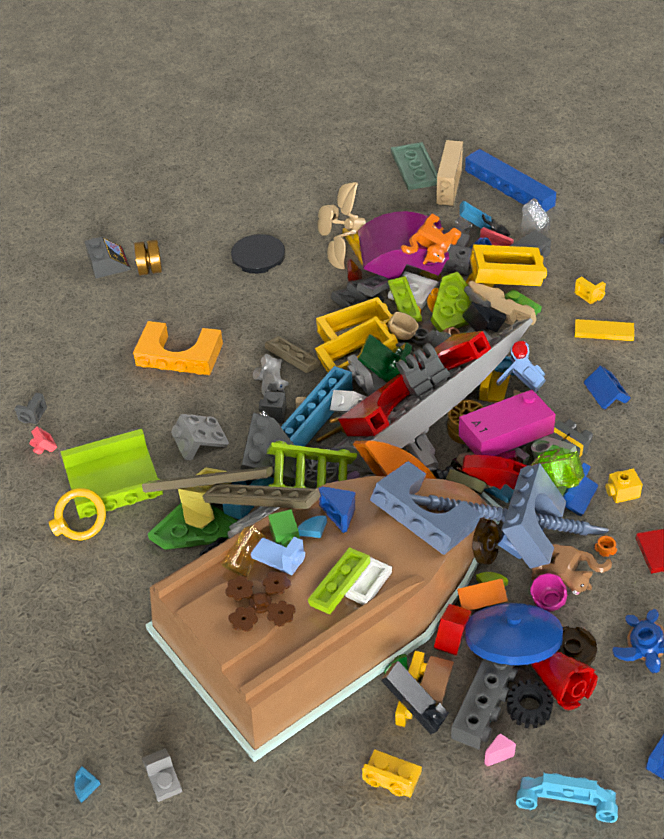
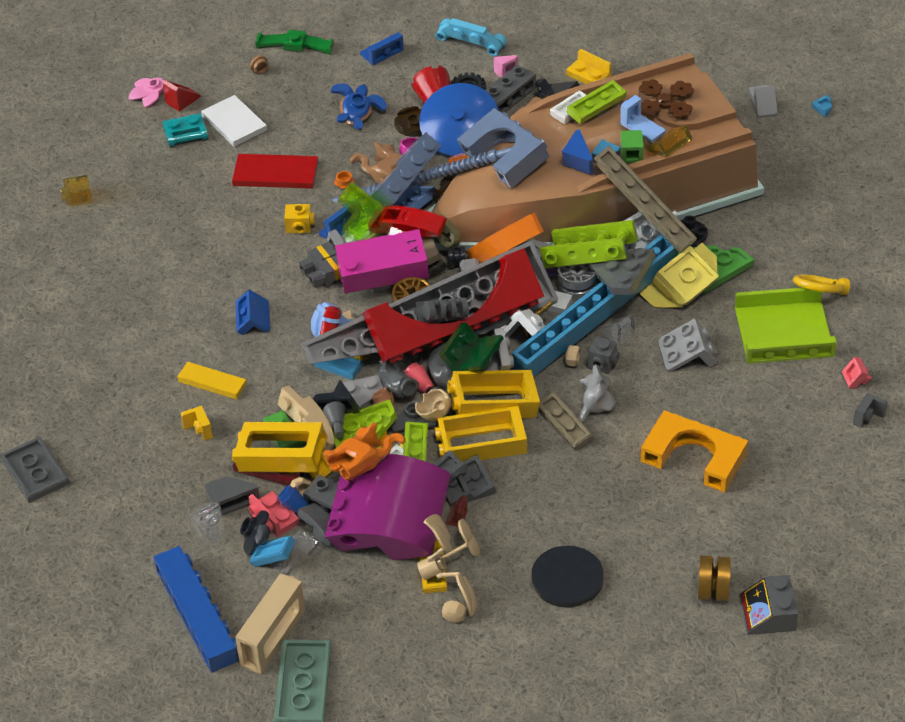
camera: 165 degrees left, 0 degrees up
dark tan tile [142,466,274,493] -> none

